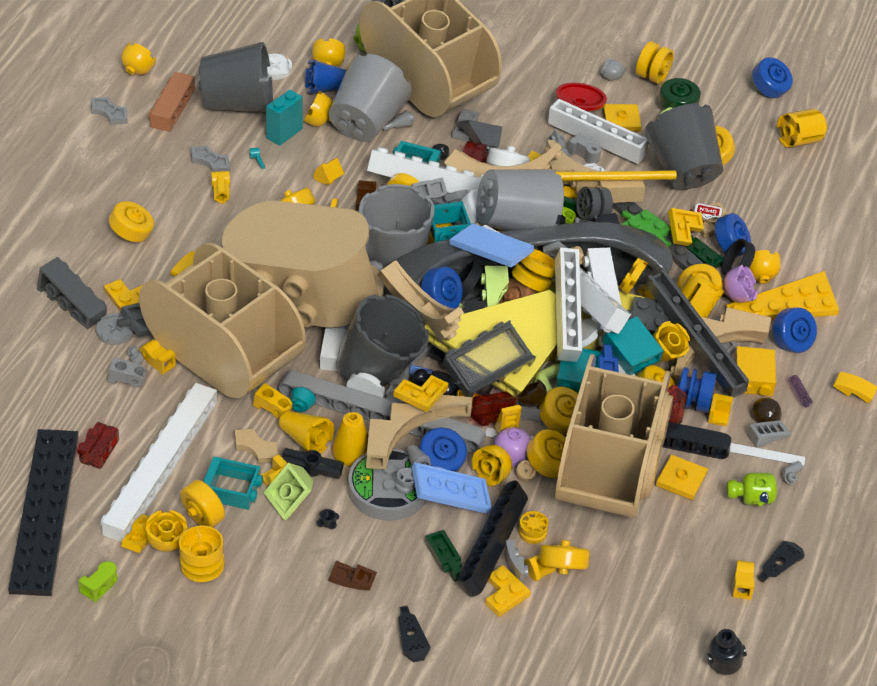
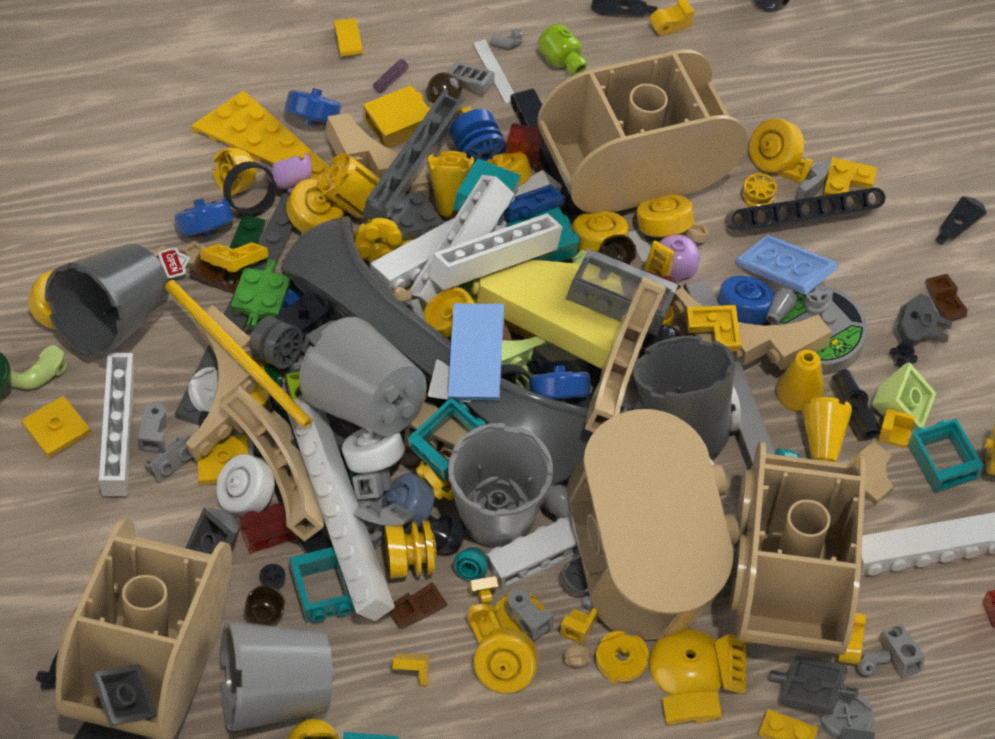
camera: 125 degrees left, 10 degrees up
dark green hinge [425,530,462,582] -> none
yellow cylinder [472,444,512,486] -> none
red dish [555,83,607,112] -> none
none -> dark brown hair [244,585,285,626]
none -> dark grey hinge [894,294,952,345]

